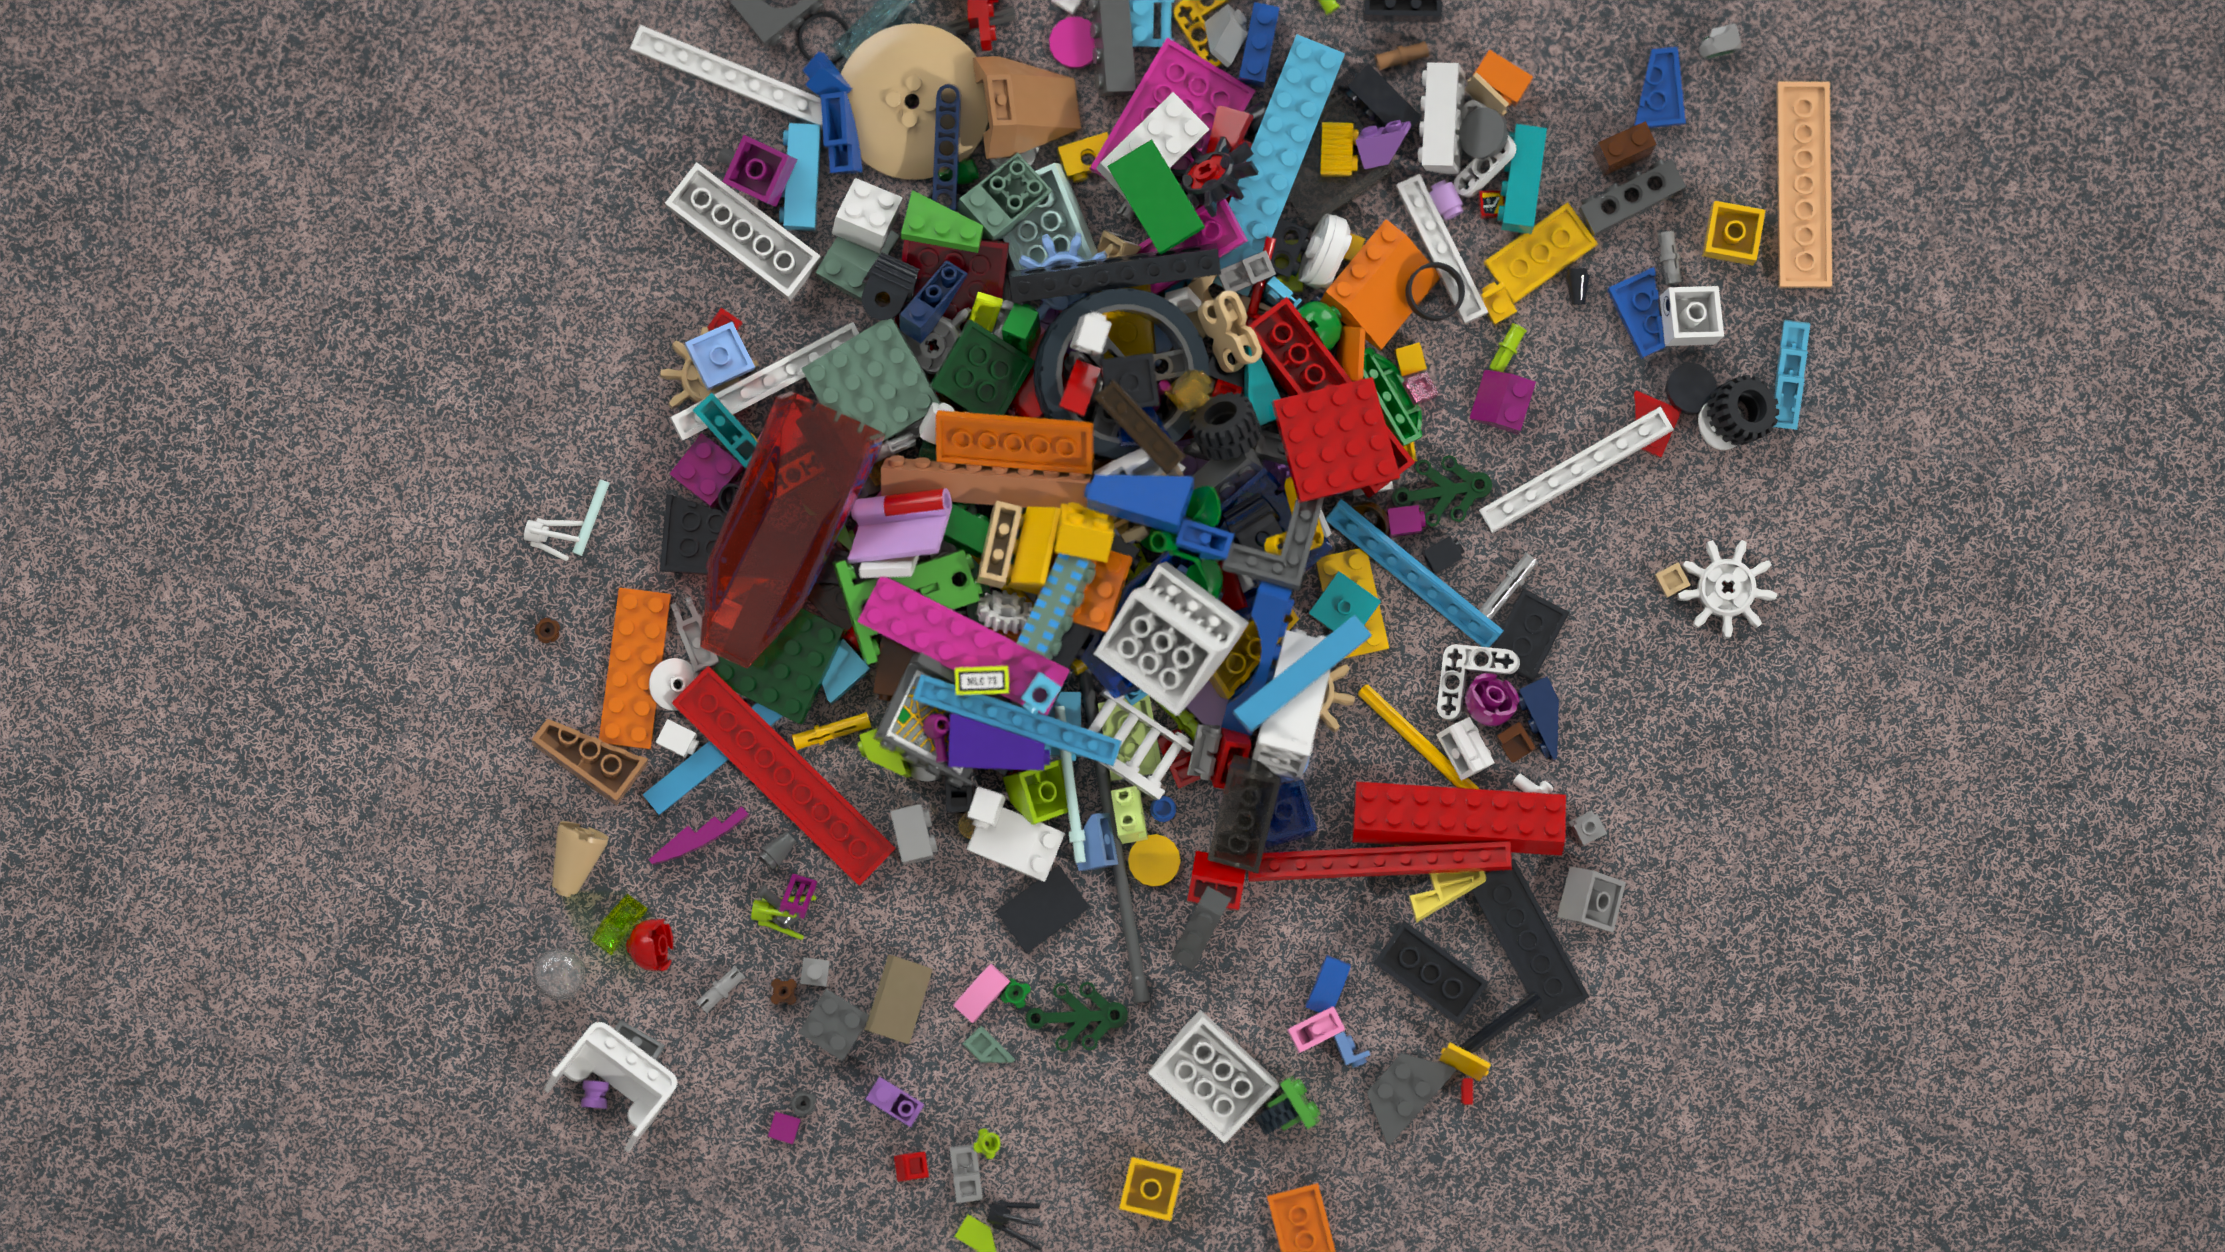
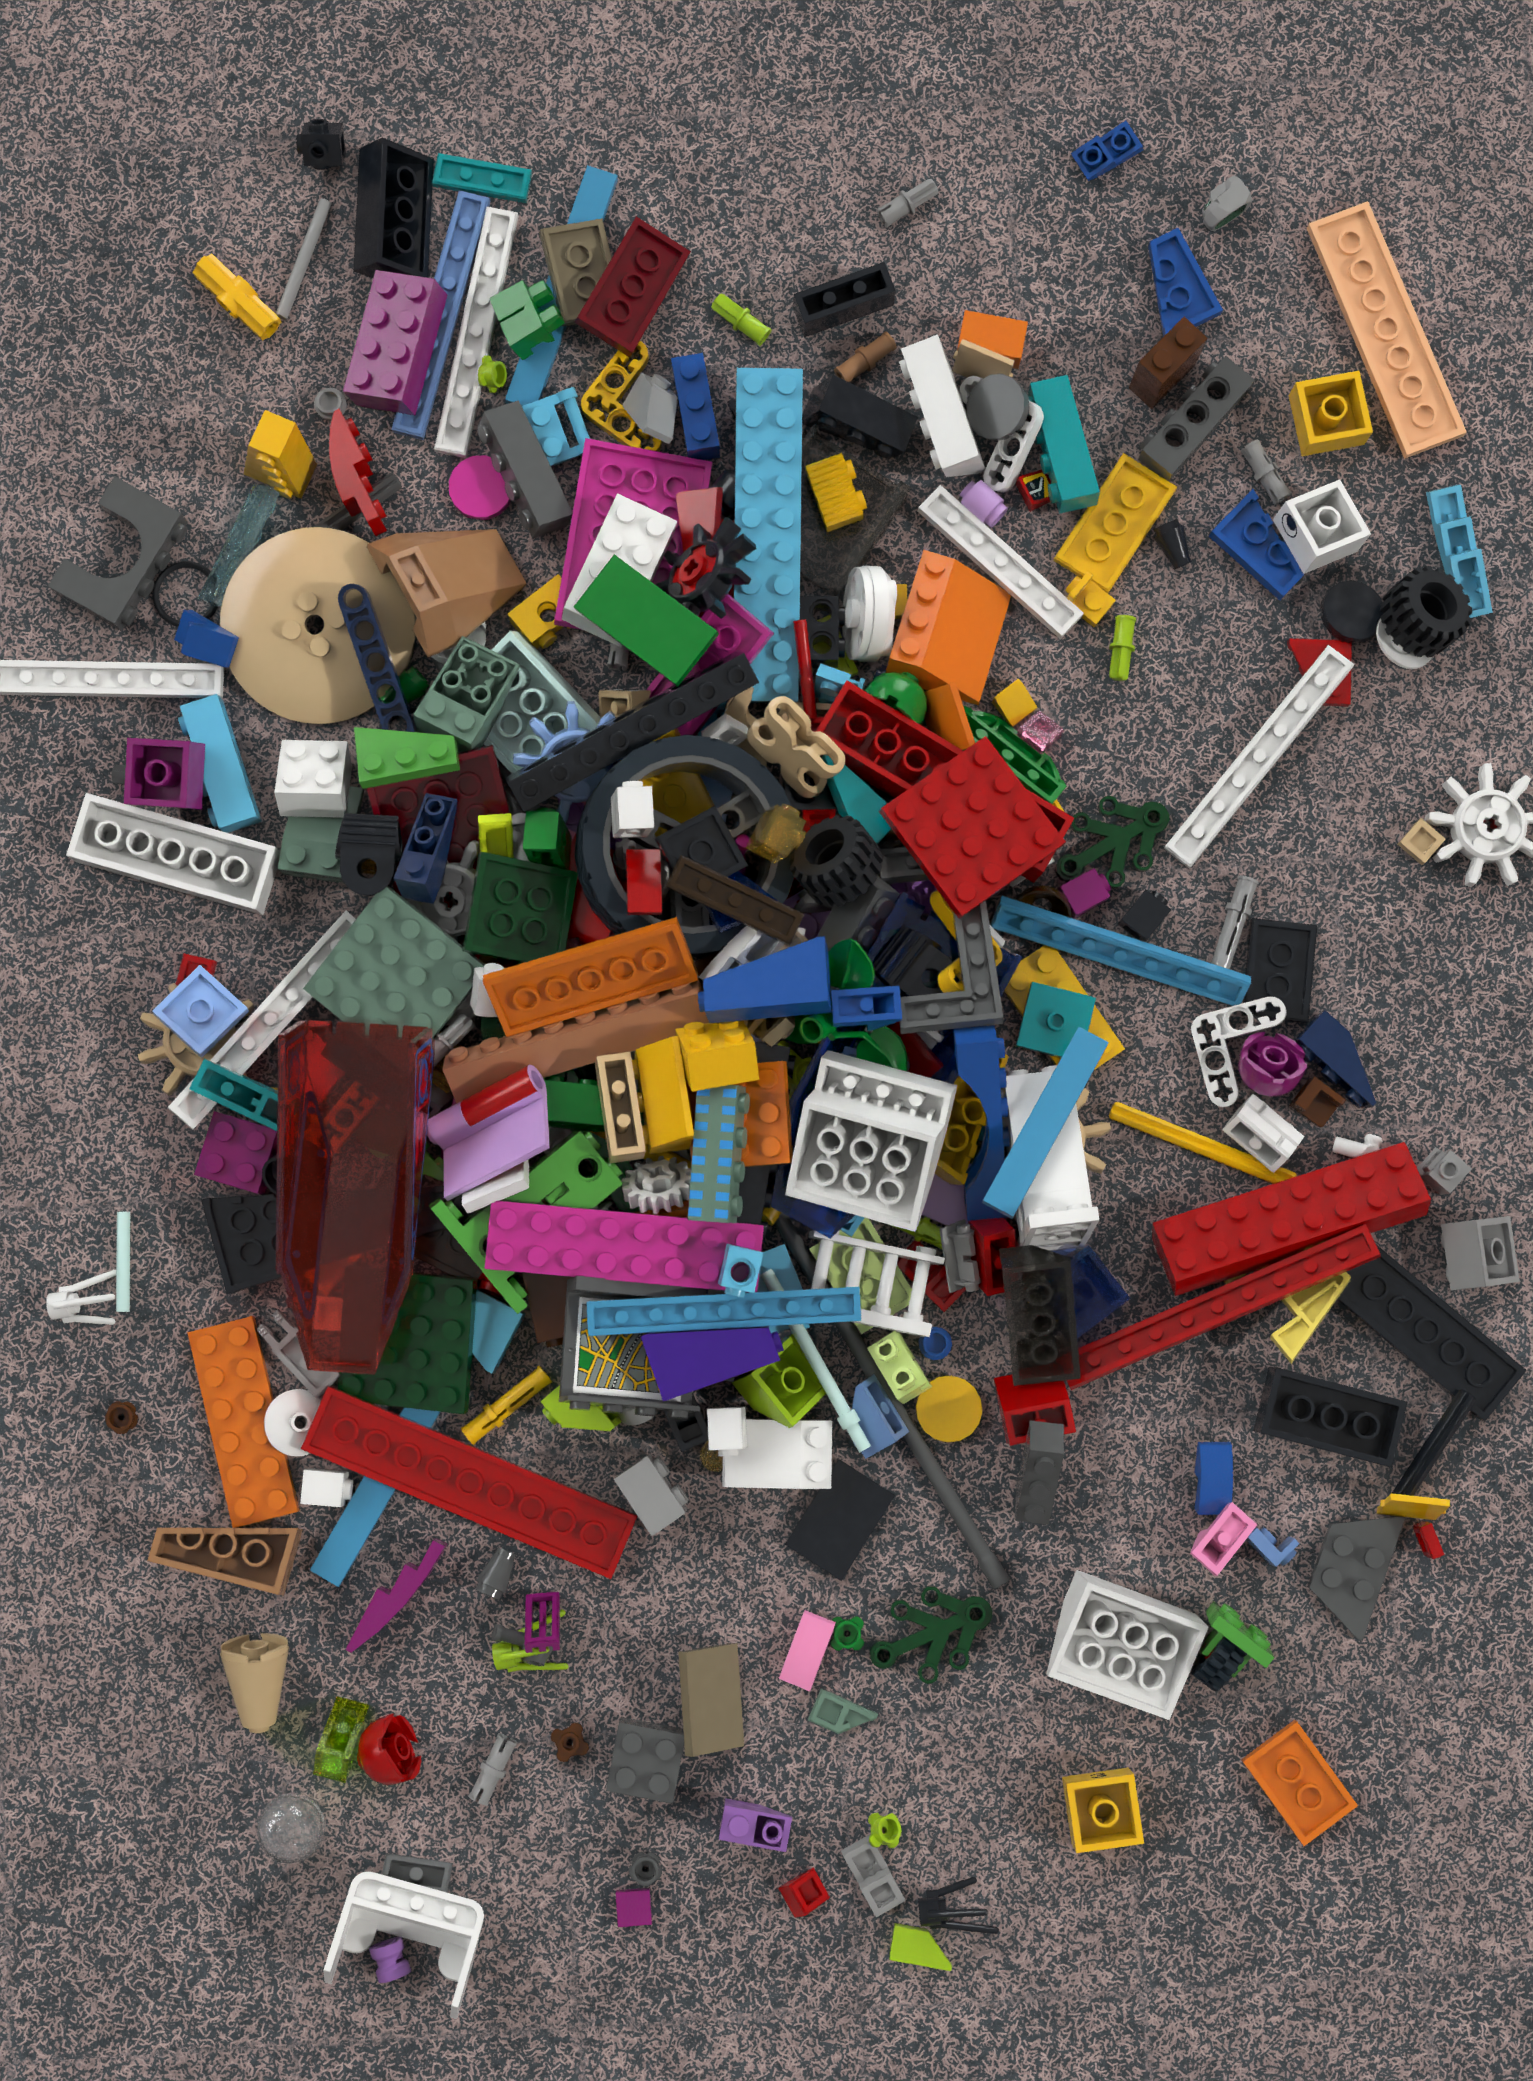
camera: 20 degrees left, 0 degrees up
light grey plate [800,958,830,987] -> none
blue slope [821,92,862,175] -> none
magenta bar [923,713,950,763] -> none
tile [955,666,1009,695] -> none
light grey slope [1218,250,1276,292] -> none
medium lavender slope [1356,120,1411,169] -> none
black tyre [1406,262,1465,321] -> none
magenta slope [1469,370,1536,435] -> none

